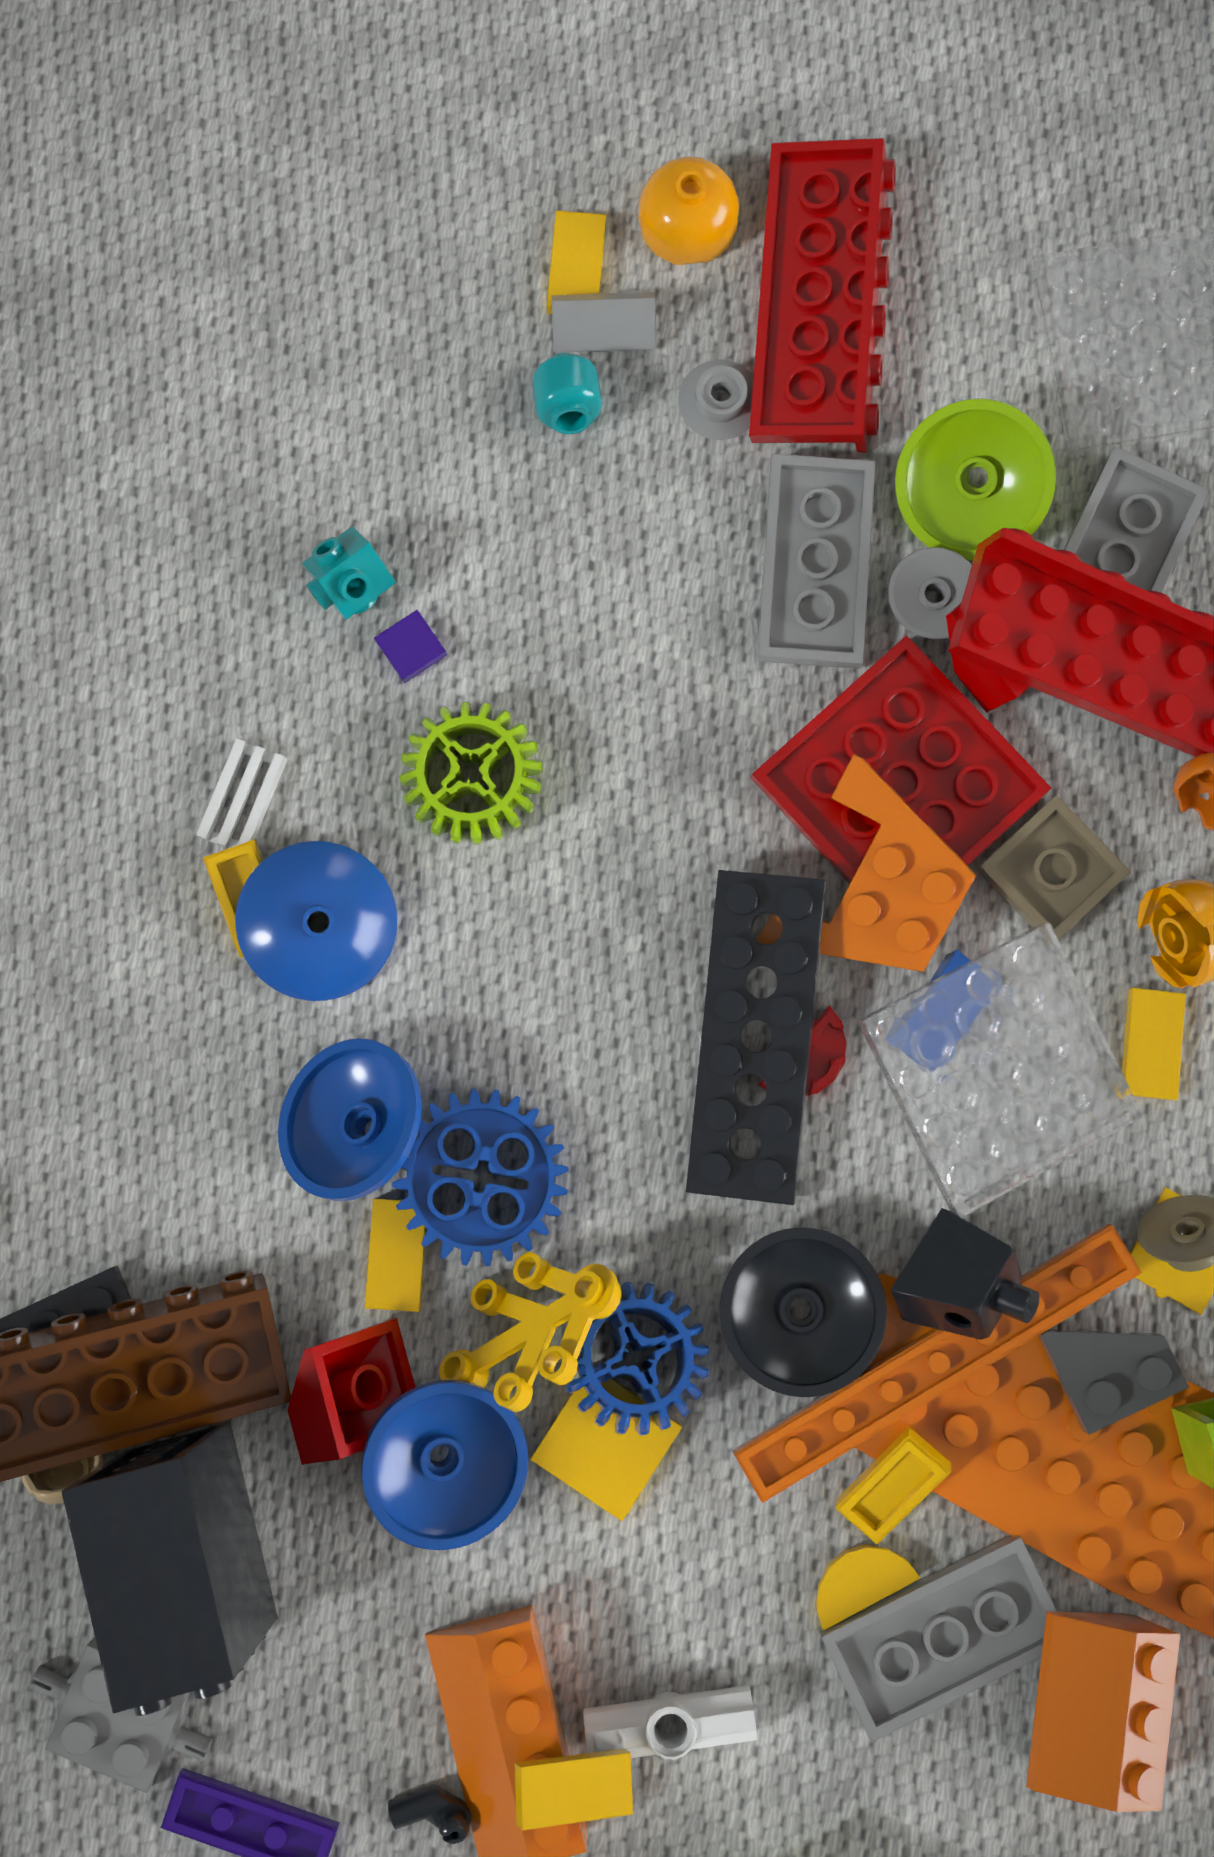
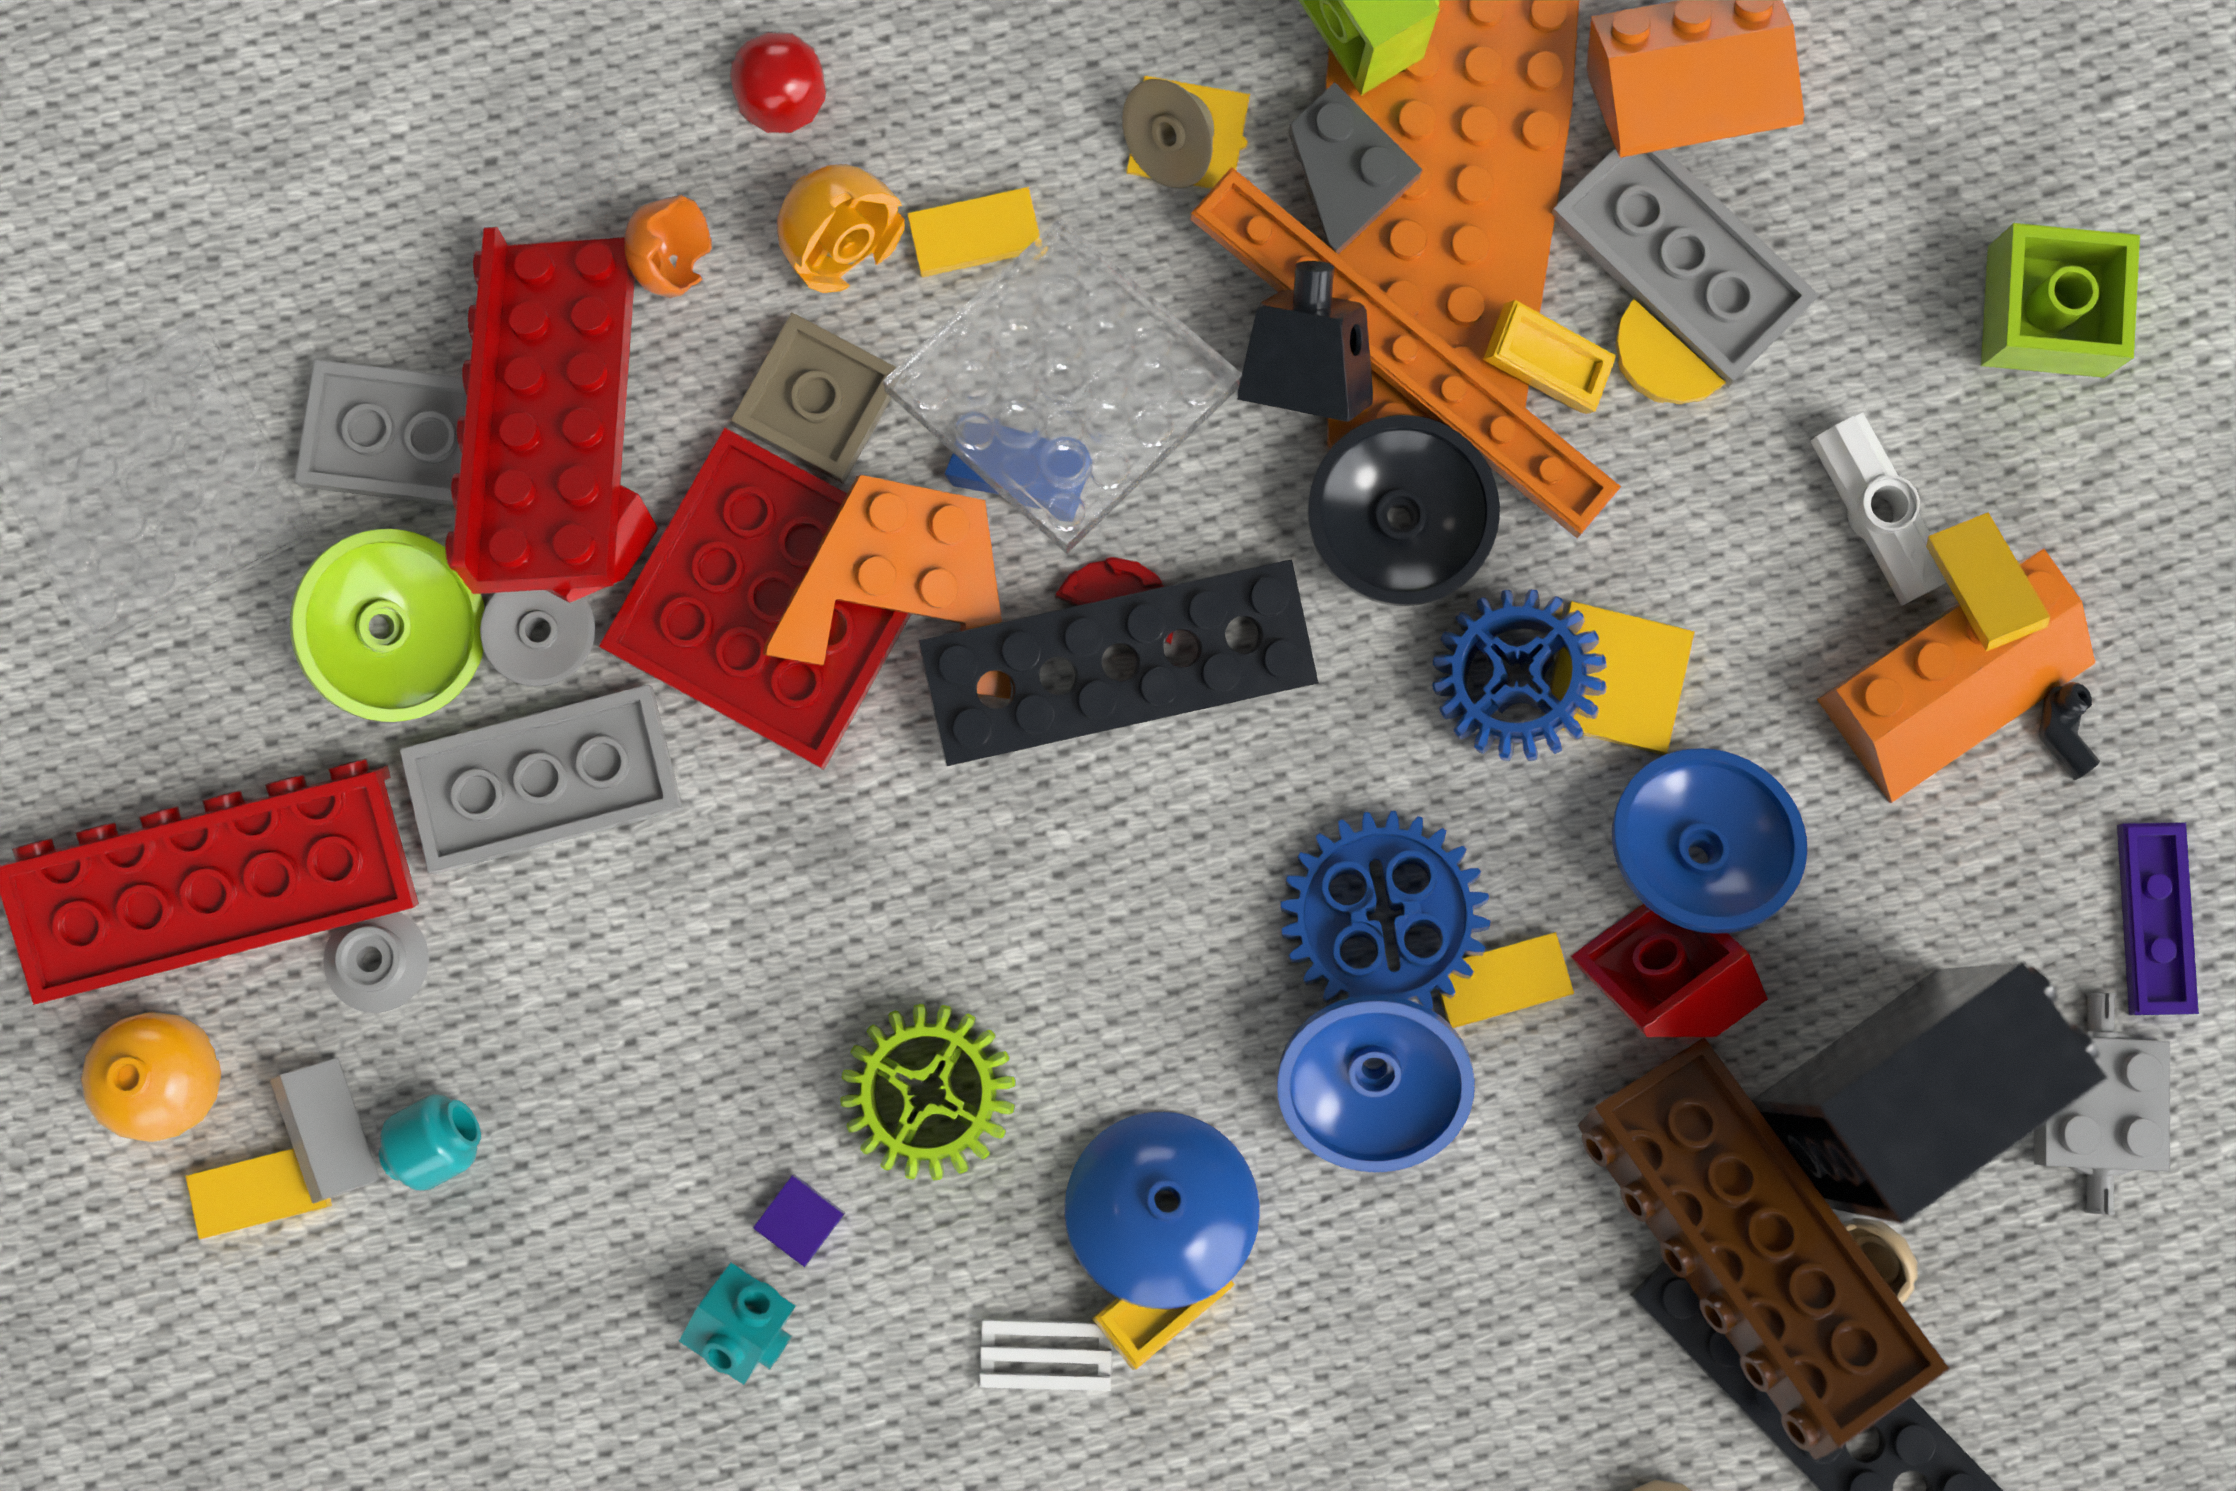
camera: 115 degrees left, 0 degrees up
yellow plant [439,1252,621,1412] -> none

